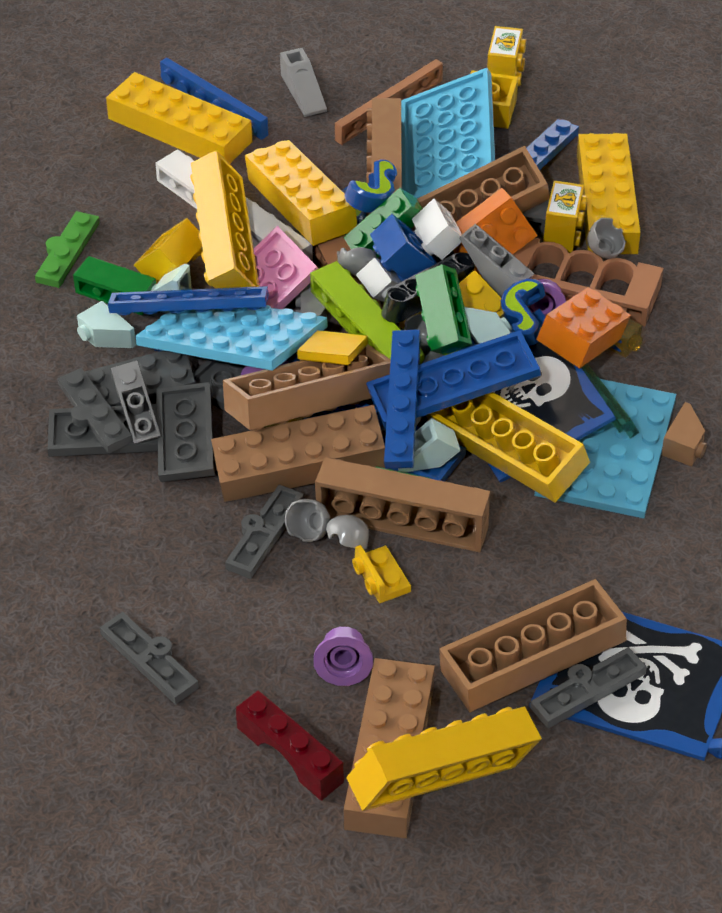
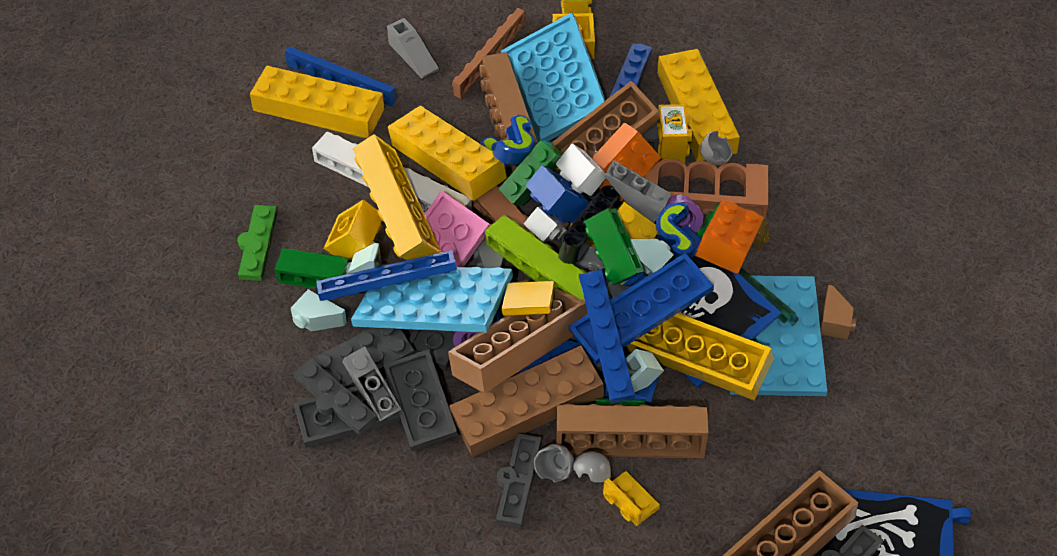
camera: 15 degrees left, 5 degrees up
light grey hair [337,247,376,277] -> none

